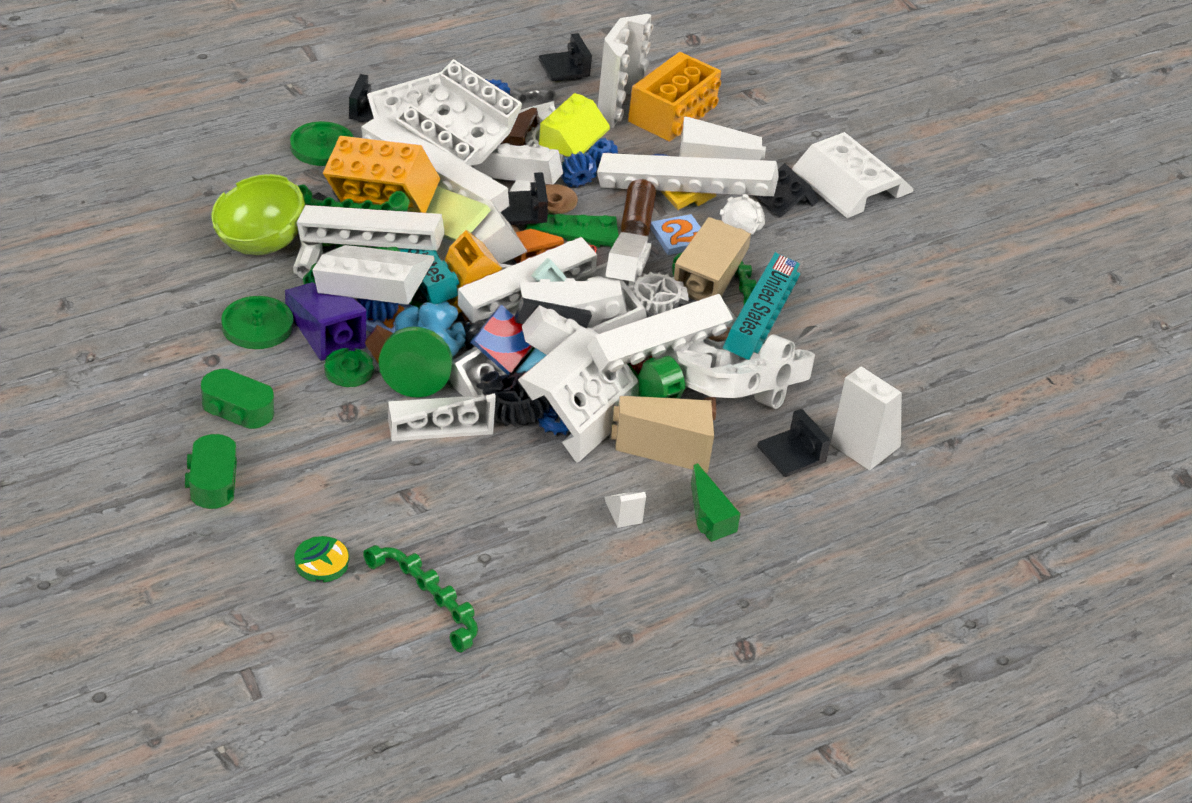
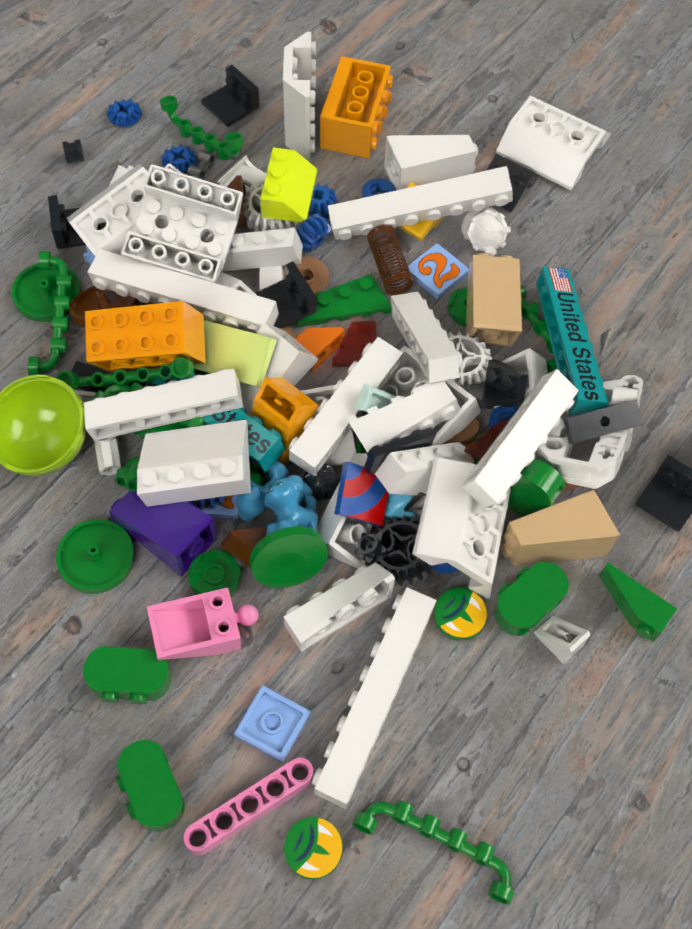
camera: 20 degrees left, 20 degrees up
none -> green bar [28,251,73,376]
none -> black wheel [62,139,85,164]
none -> blue gear [107,99,141,127]
none -> bright pink slope [147,588,259,660]
none -> green bar [160,95,244,160]
none -> bright pink beam [184,758,313,855]
none -> light blue tile [234,685,311,763]
none -> white brick [312,587,436,809]
none -> tile [434,587,488,641]
none -> green brick [494,562,569,636]
none -> black tile [563,400,642,444]

